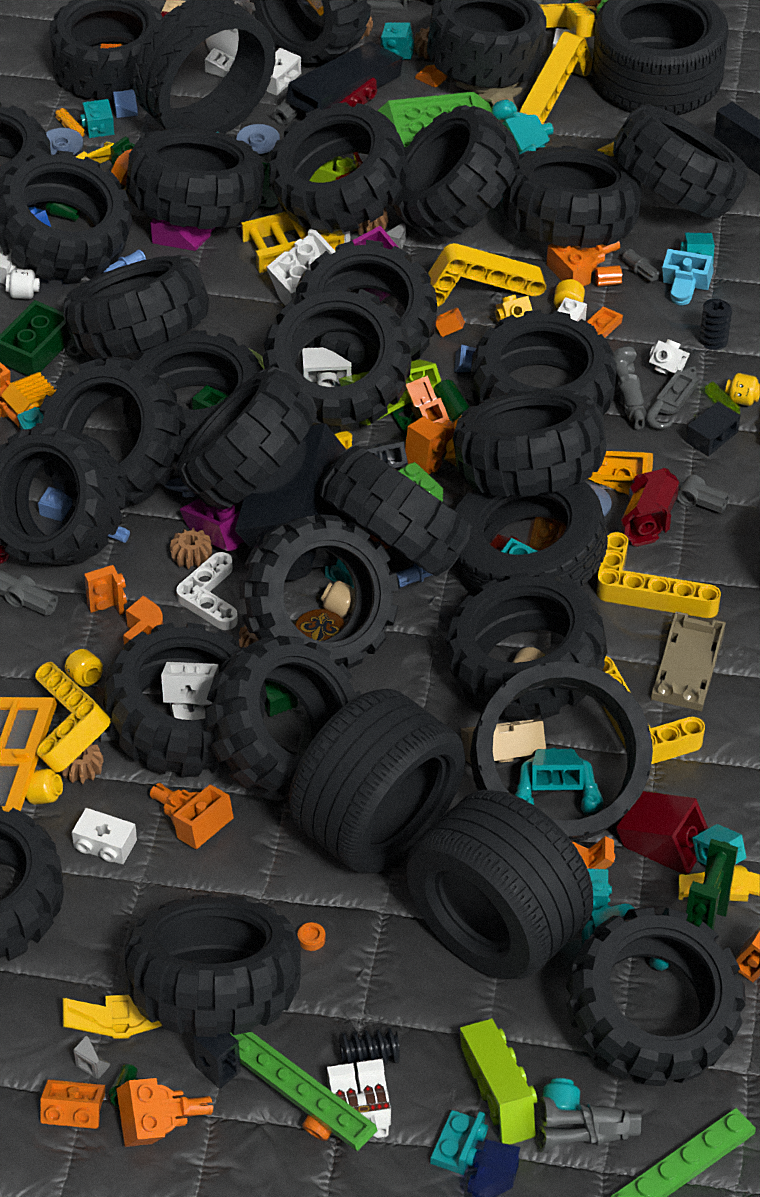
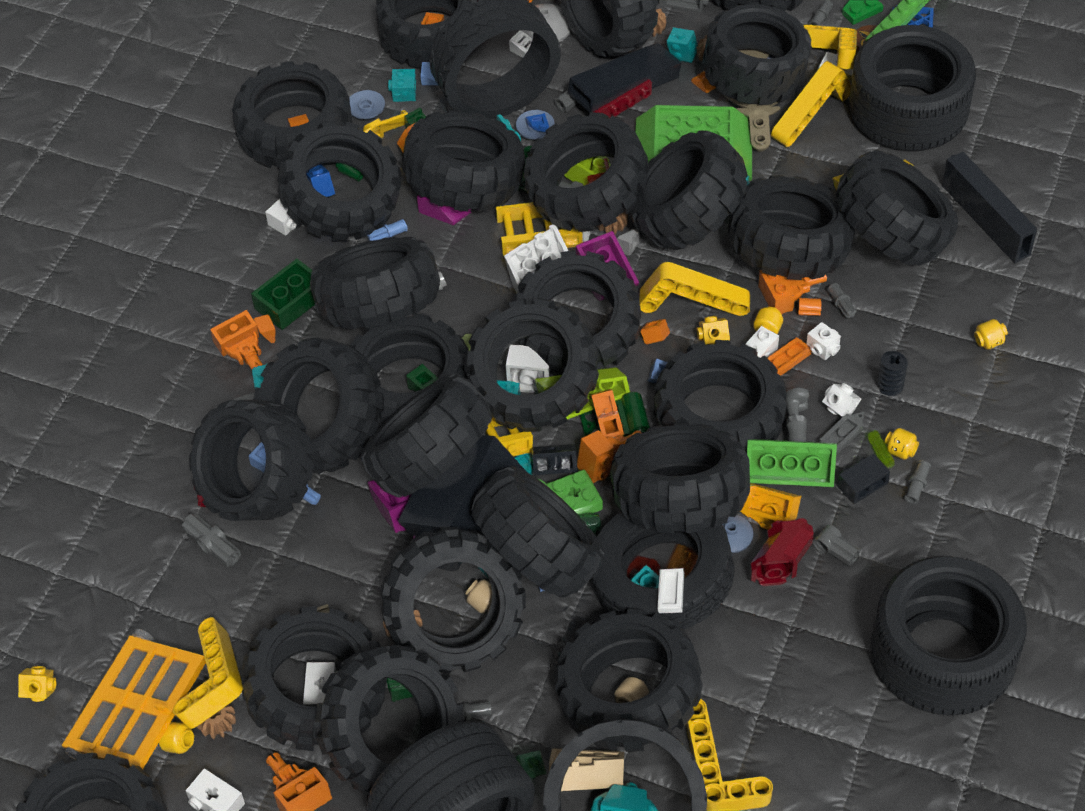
camera: 15 degrees right, 5 degrees up
light orange brick [1,372,57,415] -> none
white head [6,269,40,299] -> none
light orange axle [55,108,85,137] -> none
yellow head [65,649,103,687] -> none
orange bracket [84,565,127,615] -> none
orange brick [123,596,163,645] -> none
white brick [161,662,219,706] -> none
medium nougat gear [170,527,212,569] -> none
white beam [176,552,238,630] -> none
white brick [266,48,301,96] -> none
tile [295,609,345,641] -> none
teal torso [492,100,554,154] -> none
yellow beam [596,532,721,618] -> none
dark tan piece [651,611,726,711] -> none
medium azure brick [662,249,713,306] -> none
teal head [680,232,715,259] -> none
none -> orange slope [254,315,275,344]
none -> blue tile [526,113,549,132]
none -> white tile [658,568,684,613]
none -> bright green slope [746,439,837,487]
none -> white brick [806,322,841,360]

